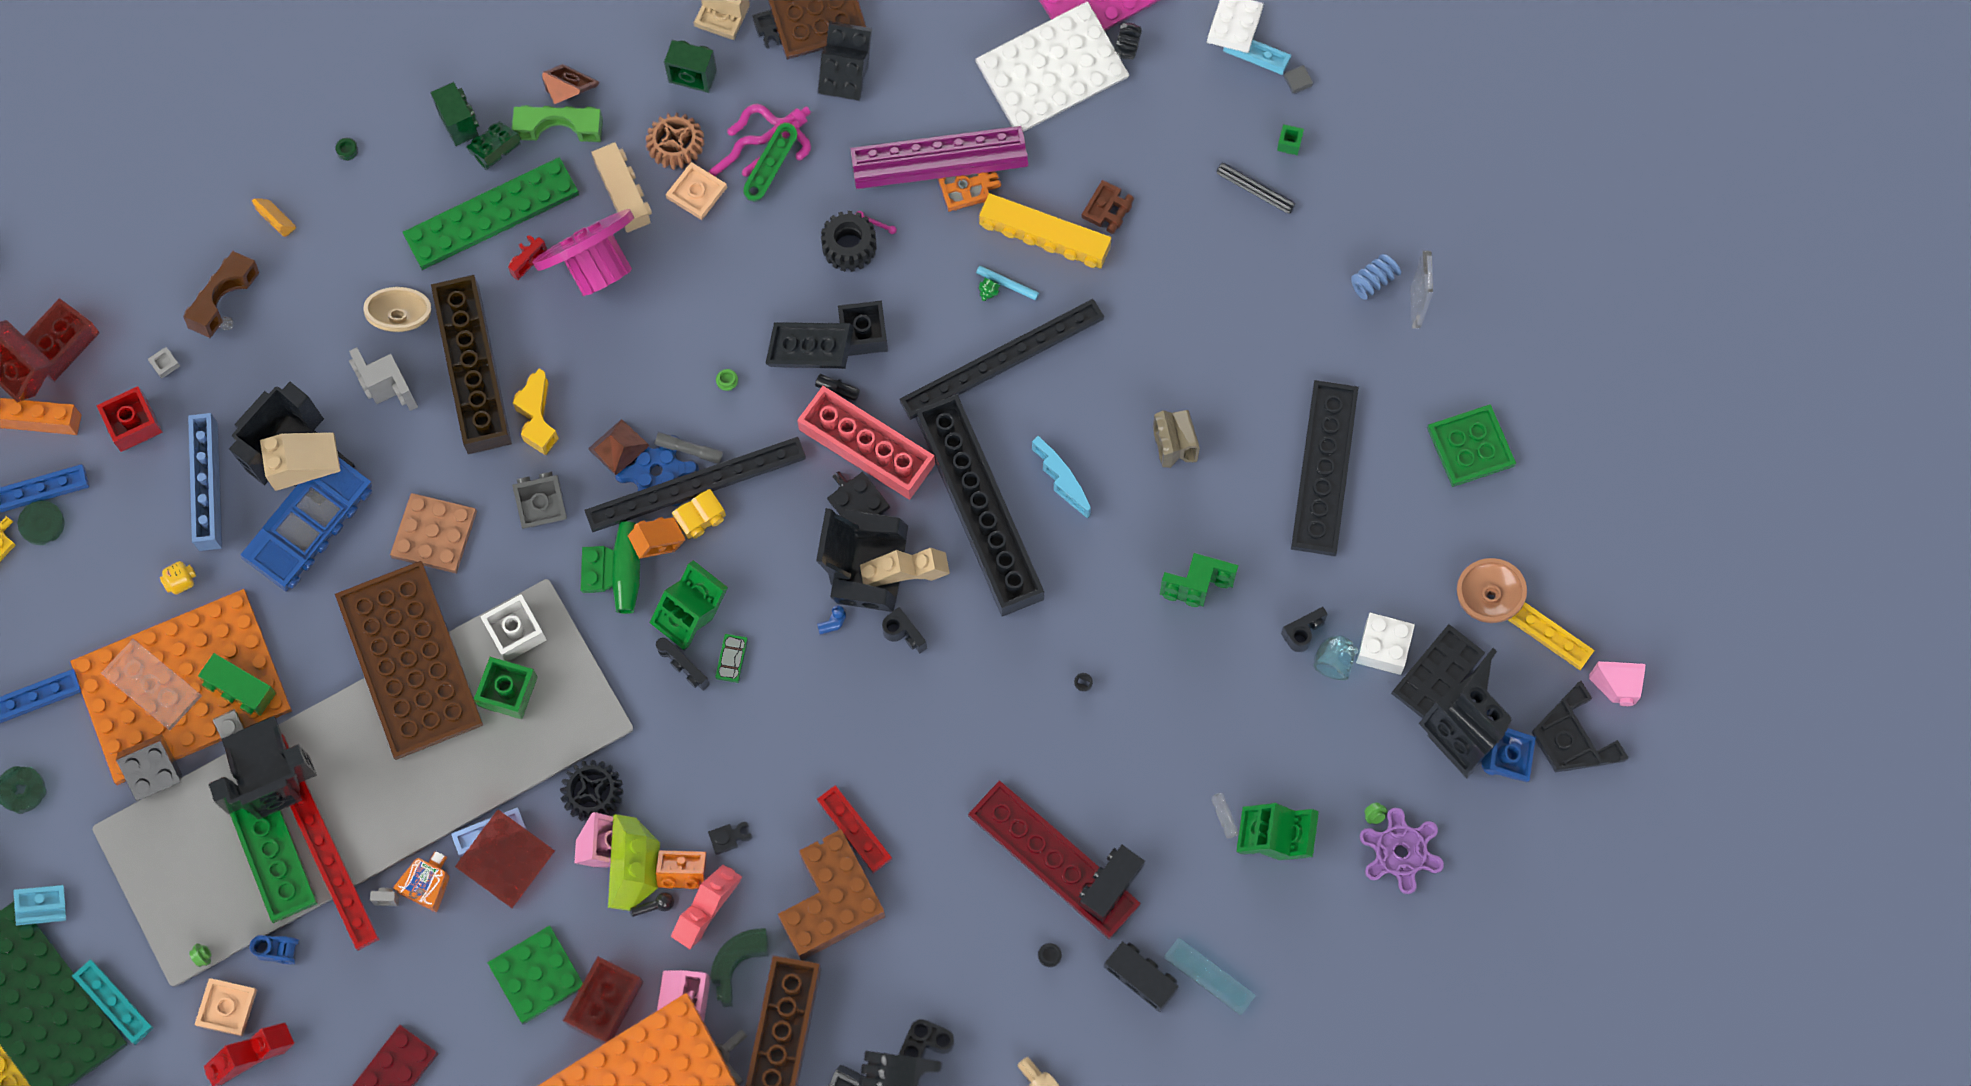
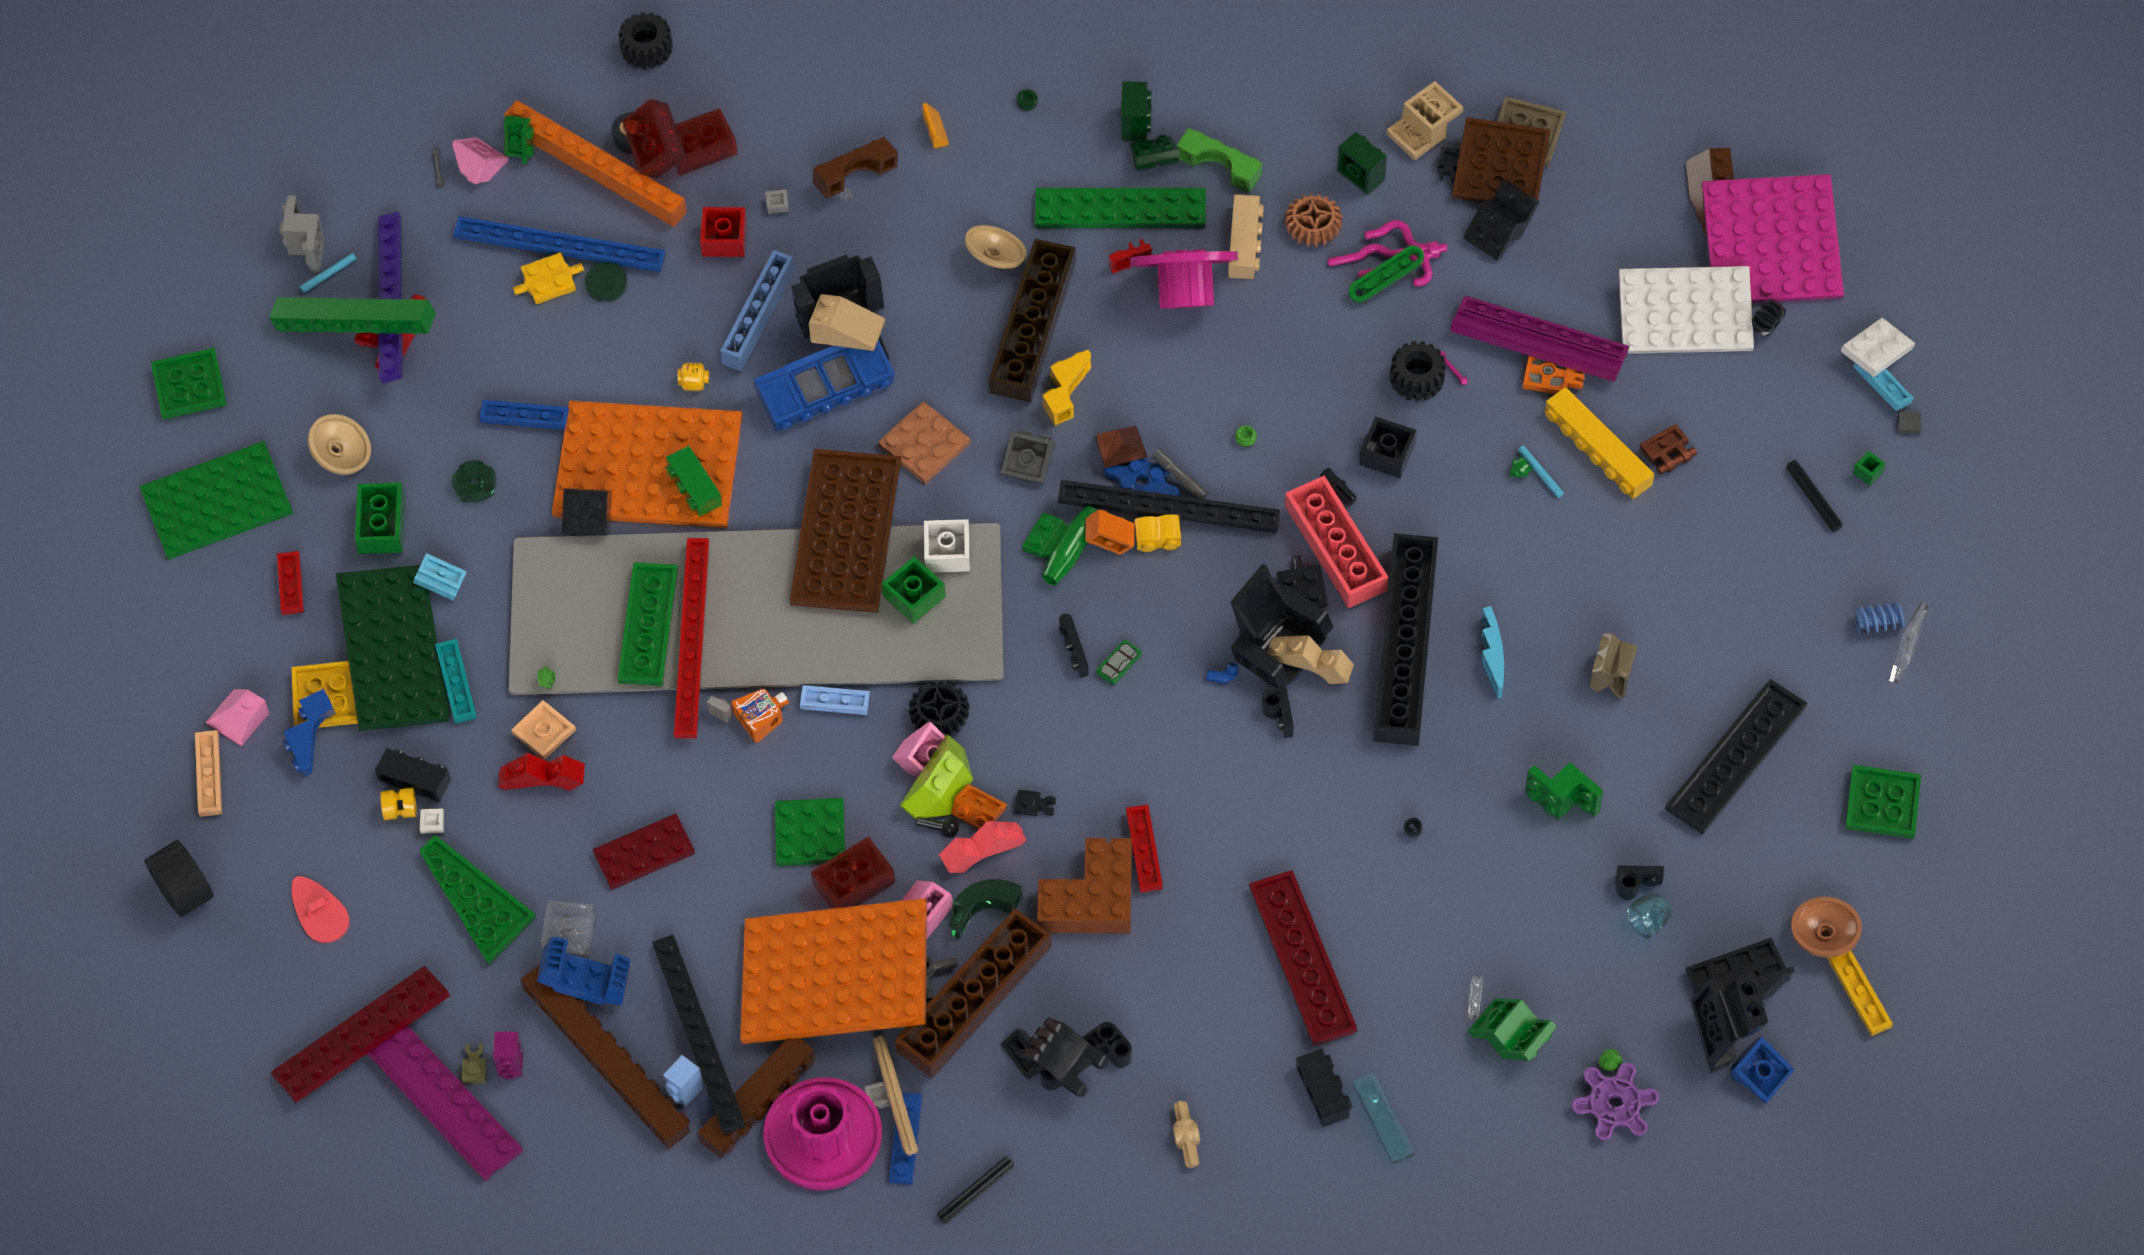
camera: 30 degrees right, 10 degrees down
clear tile [101,639,202,731] -> none
black piece [208,716,317,820] -> none
light grey plate [213,709,244,739] -> none
blue piece [250,935,299,965] -> none
light grey bracket [349,348,418,411] -> none
clear red plate [455,809,555,909] -> none
copper slope [542,64,599,104] -> none
green bracket [649,560,728,650] -> none
light nougat plate [666,162,727,220] -> none
black plate [765,322,854,369] -> none
black plate [899,299,1104,420] -> none
black plate [1038,943,1062,967] -> none
black brick [1079,845,1145,922] -> none
white brick [1356,613,1415,675] -> none
black wing [1531,681,1629,773] -> none
bright pink slope [1589,661,1645,706] -> none

